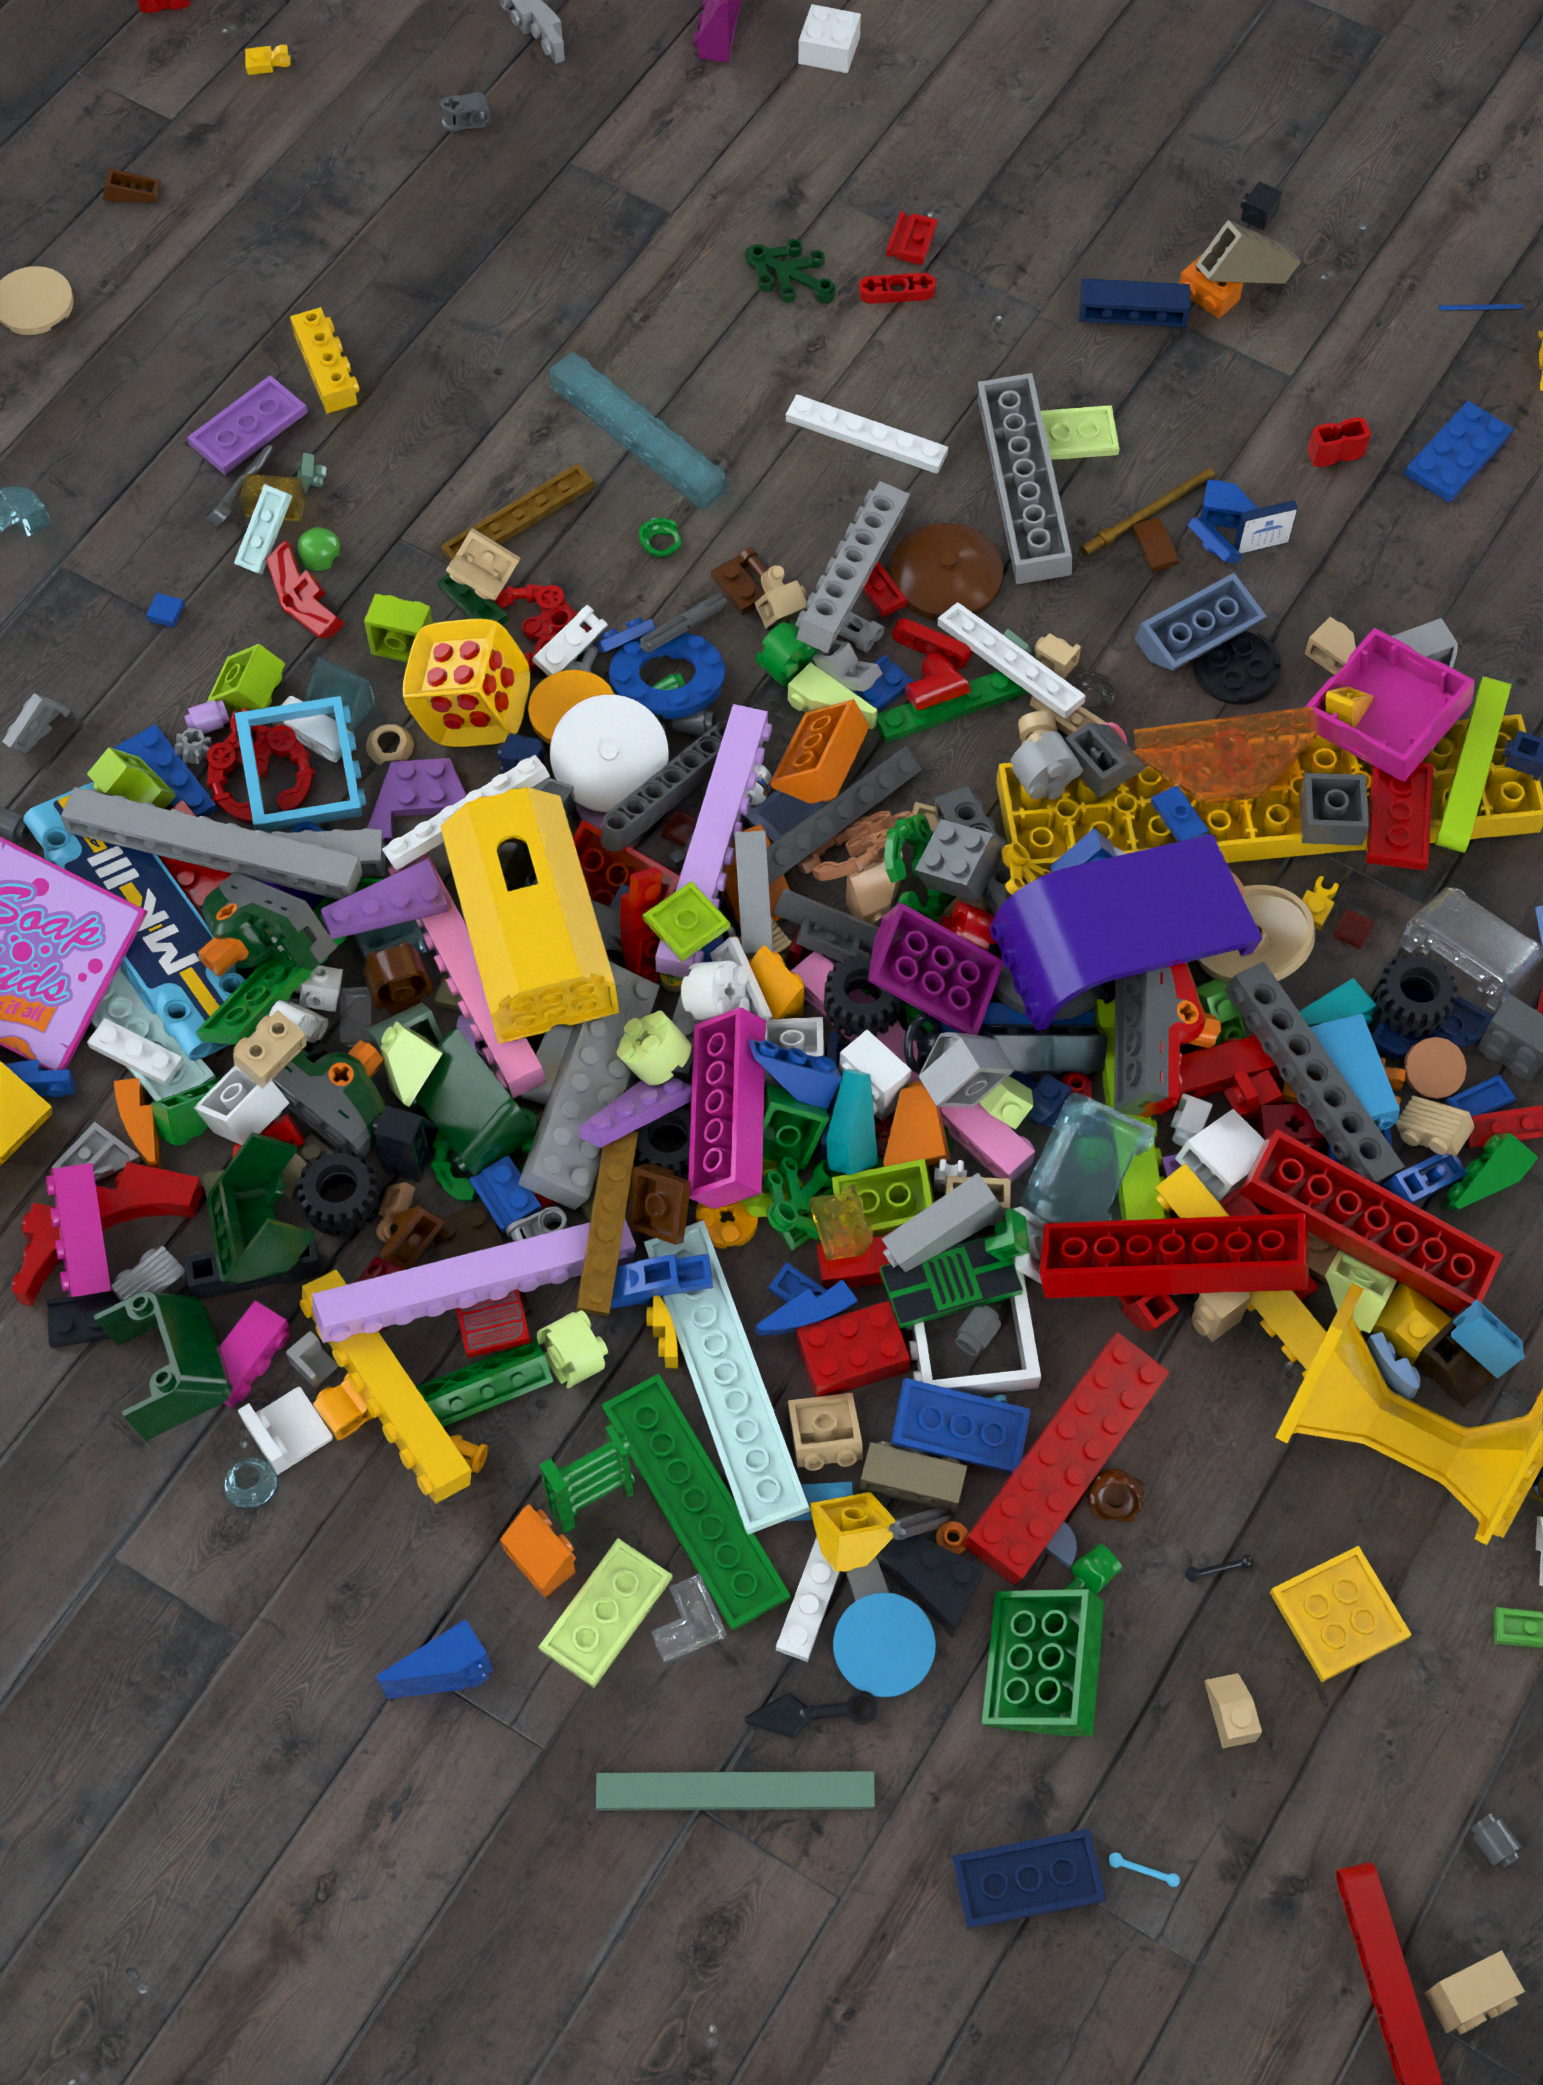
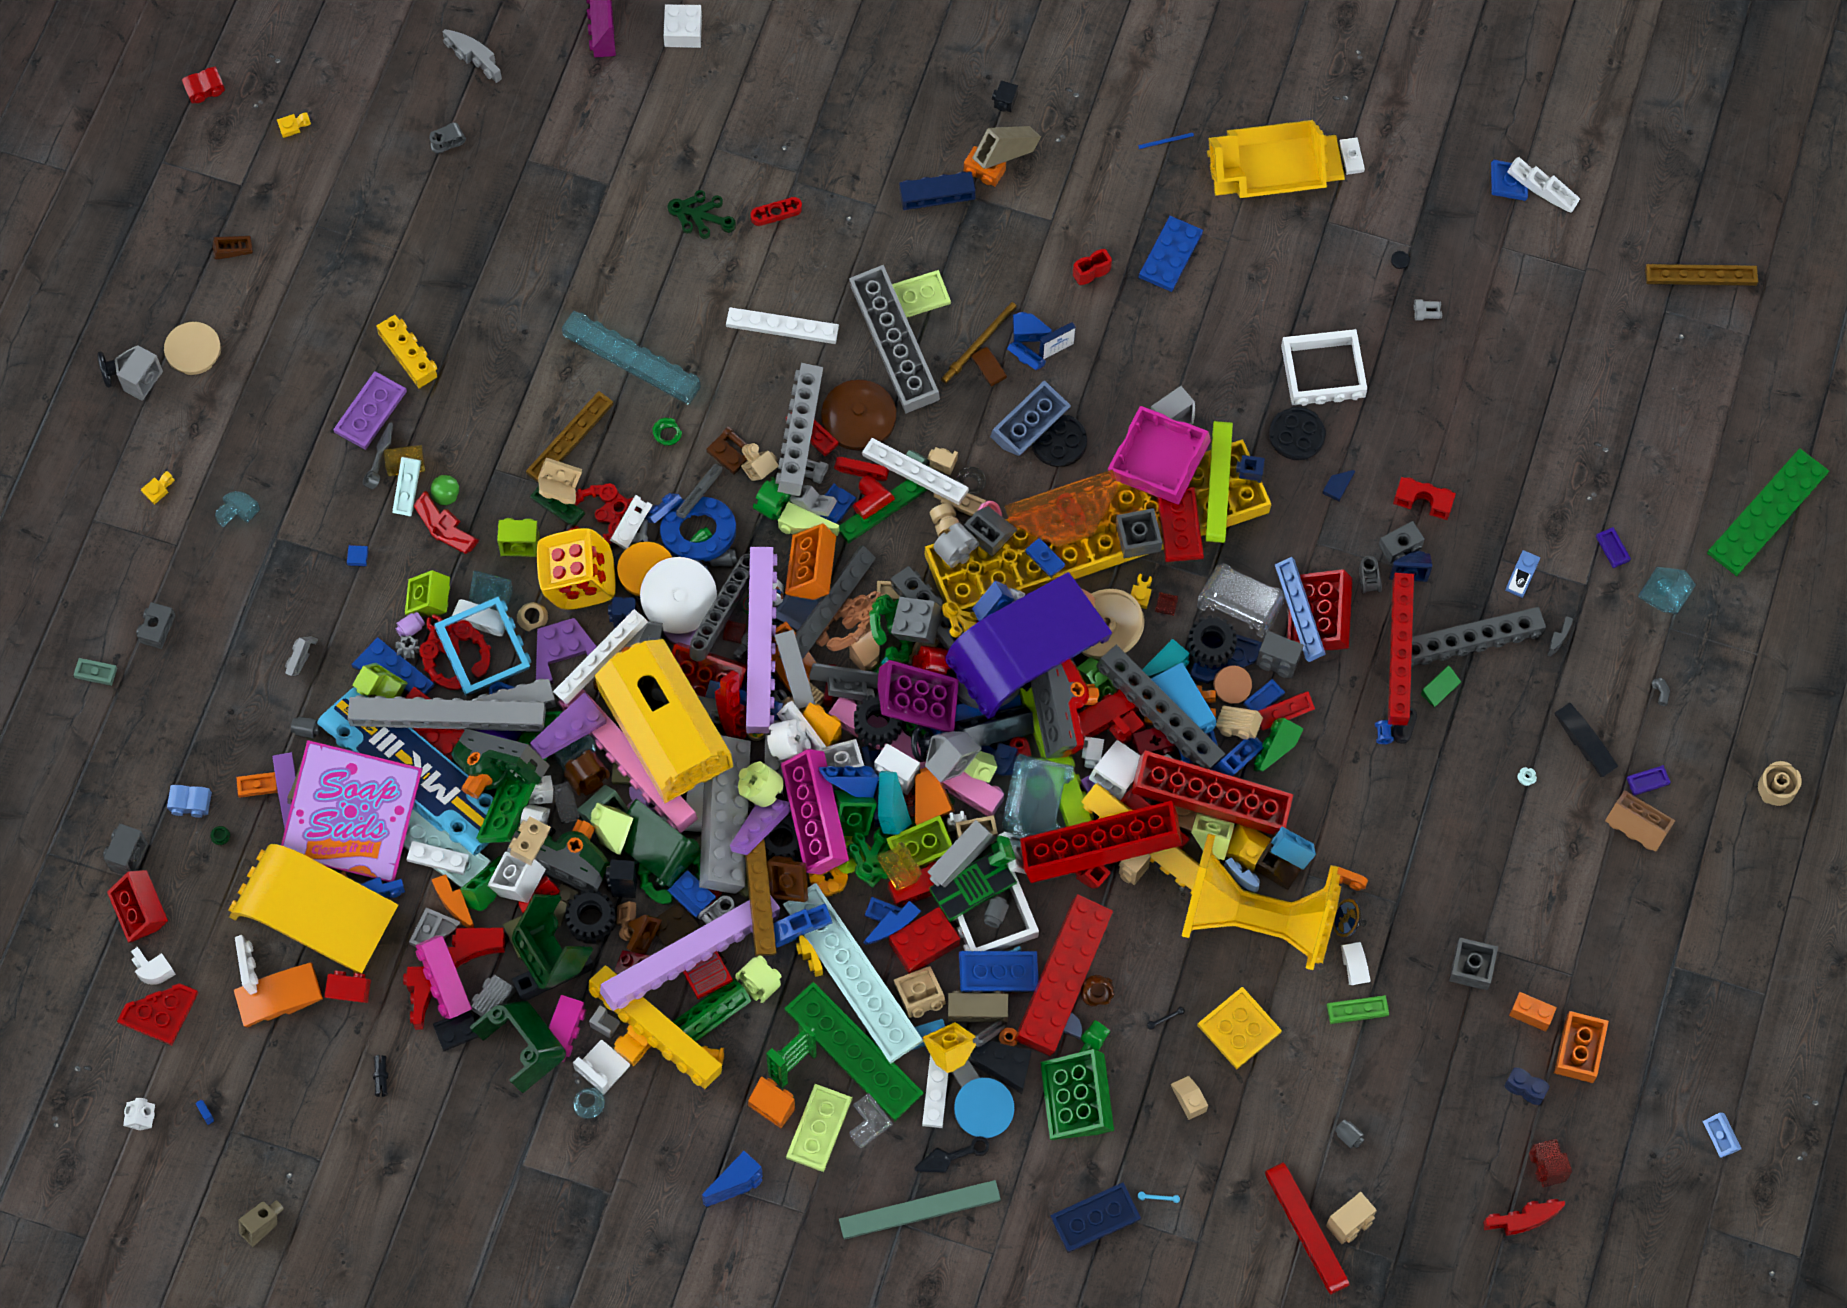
camera: 15 degrees left, 5 degrees up
sand green tile [296,452,327,493] -> none
lime plate [643,881,730,962] -> none
red plate [886,211,938,265] -> none
tan slope [1305,617,1356,675] -> none
yellow slope [1326,686,1374,728] -> none

